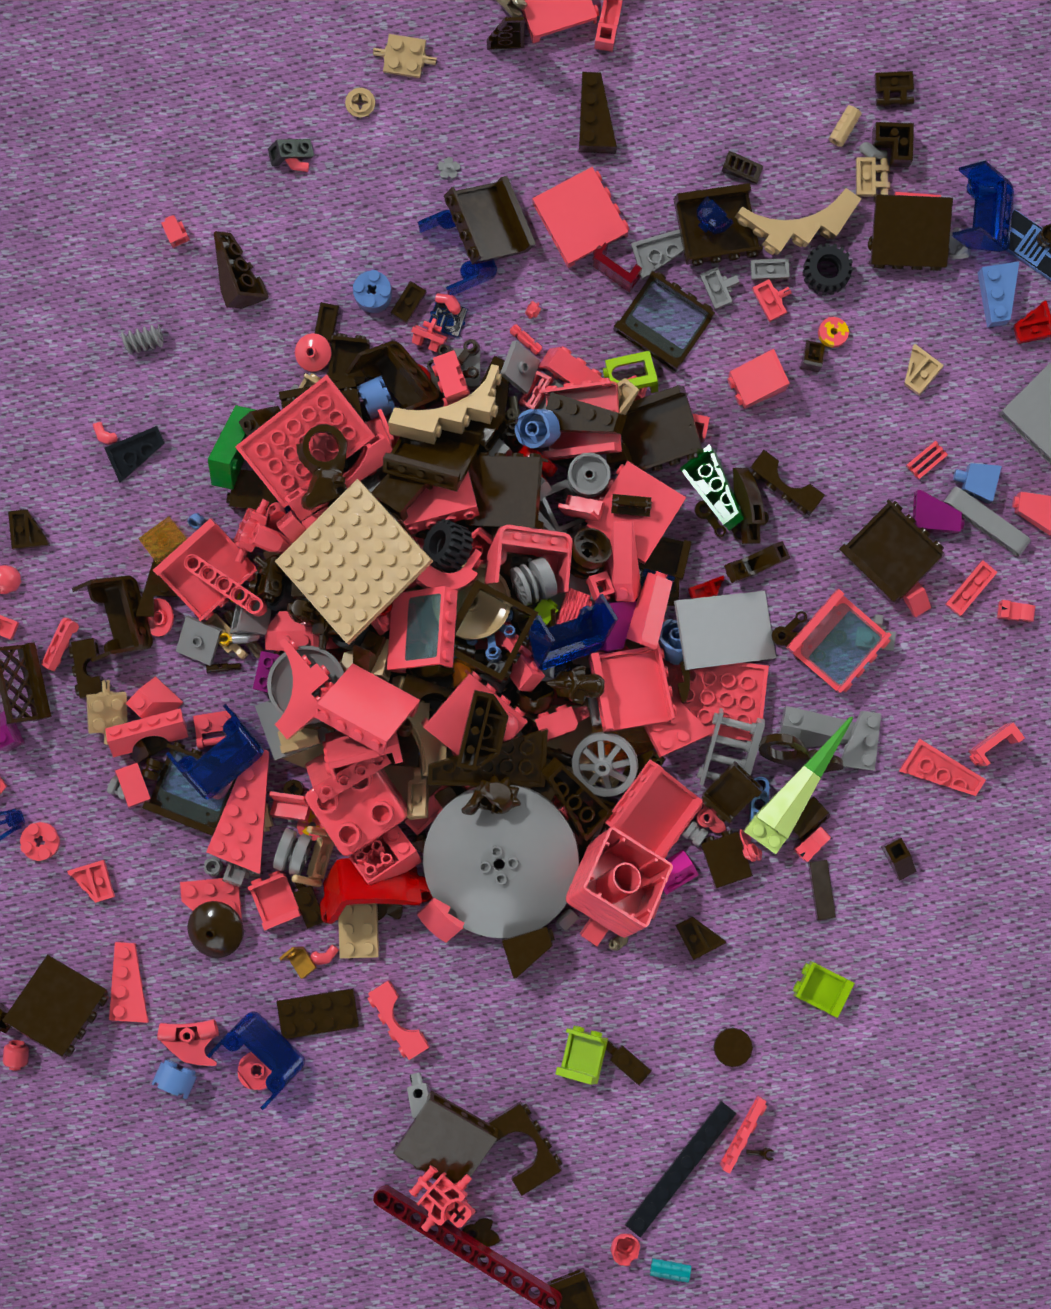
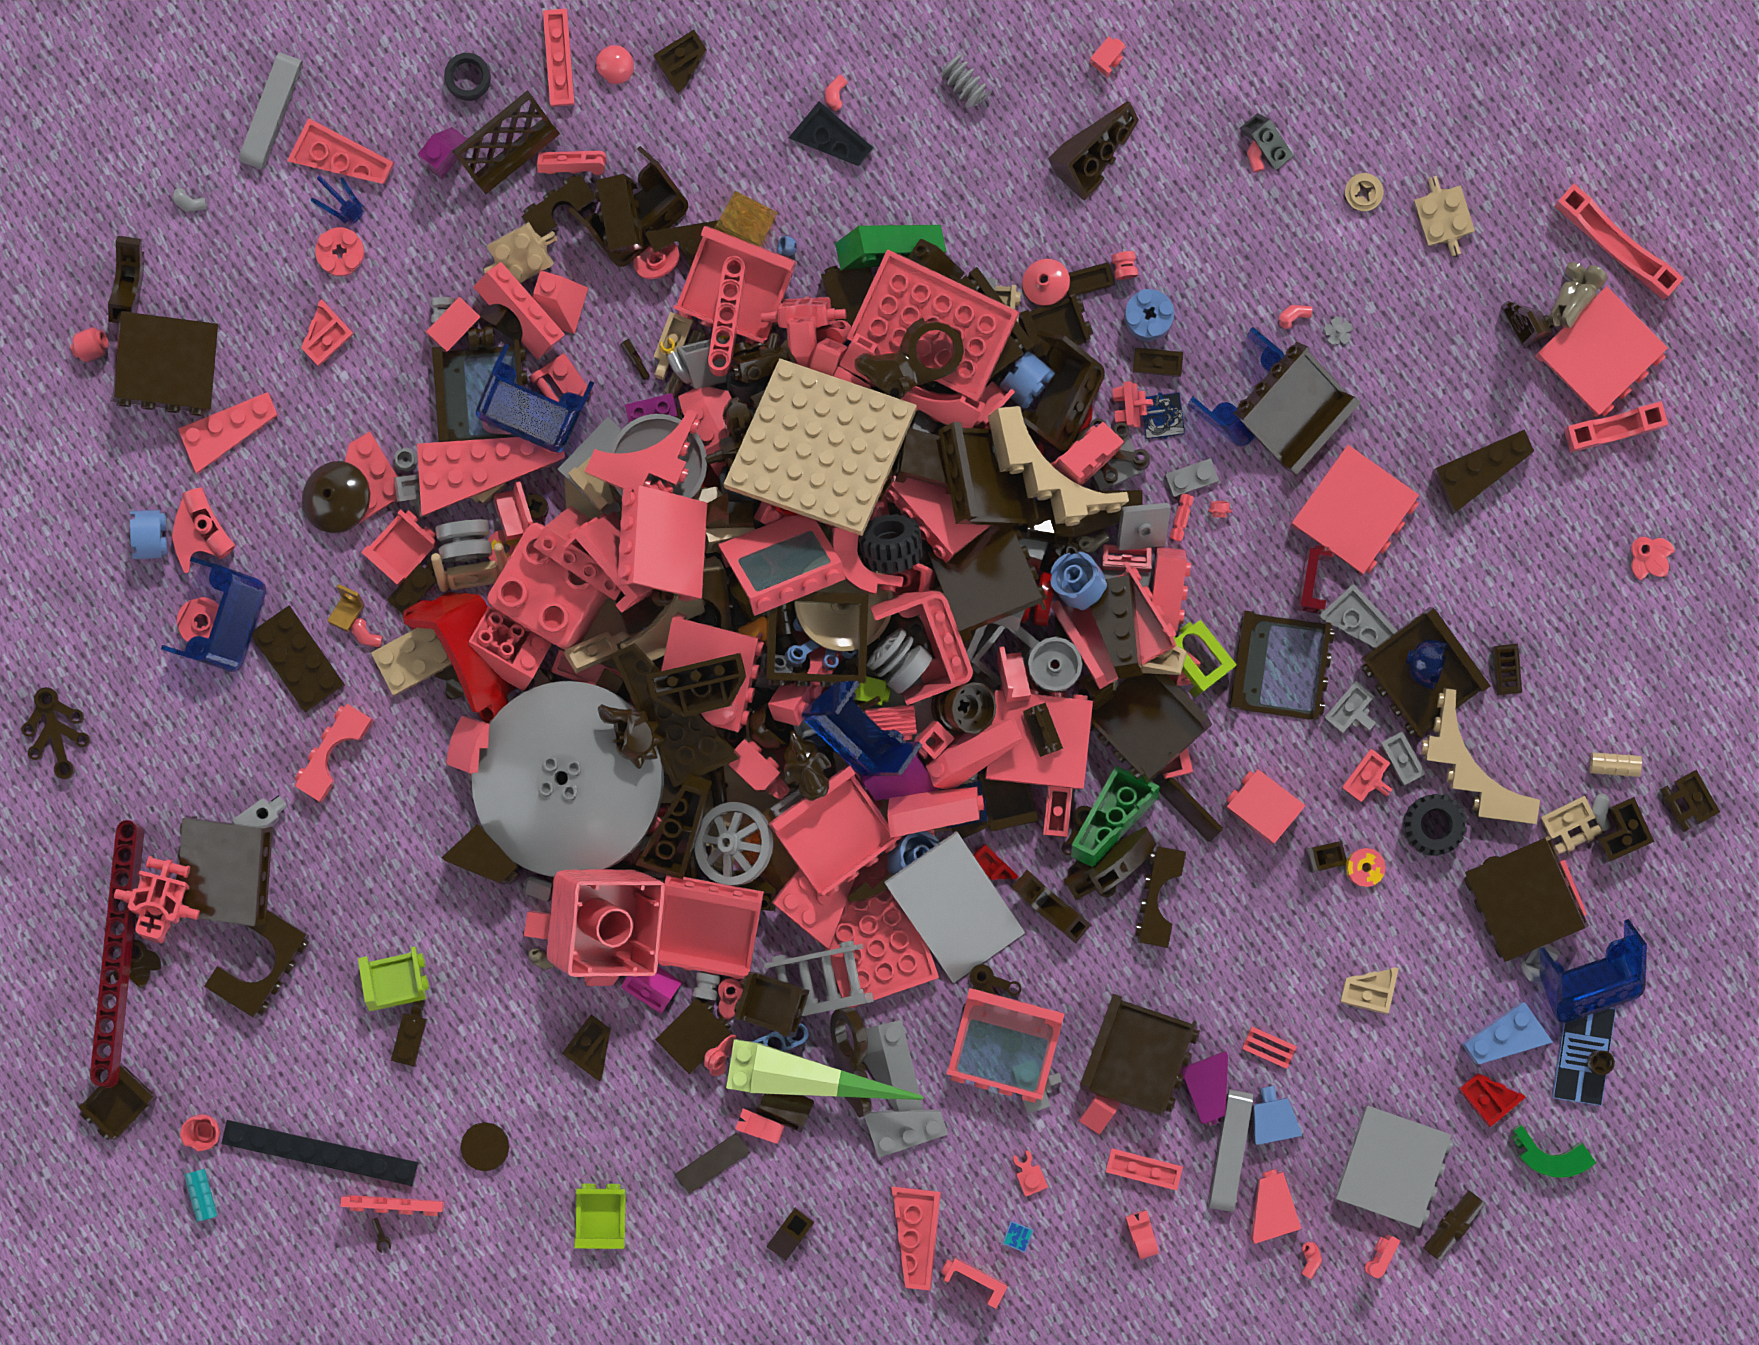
camera: 60 degrees right, 0 degrees up
light grey plate [175,615,223,666] -> none
coral arm [435,293,461,315] -> none
none -> dark brown plant [21,687,91,780]
none -> dark brown wedge [595,173,643,254]
none -> tile [1002,1221,1034,1253]
none -> coral plate [1013,1150,1048,1197]
none -> coral brick [1042,786,1073,838]
none -> coral wheel [1111,251,1139,280]
none -> dark brown slope [1159,777,1223,842]
none -> light grey plate [1165,458,1219,498]
none -> coral arm [1279,305,1312,329]
none -> coral plate [1631,537,1675,580]

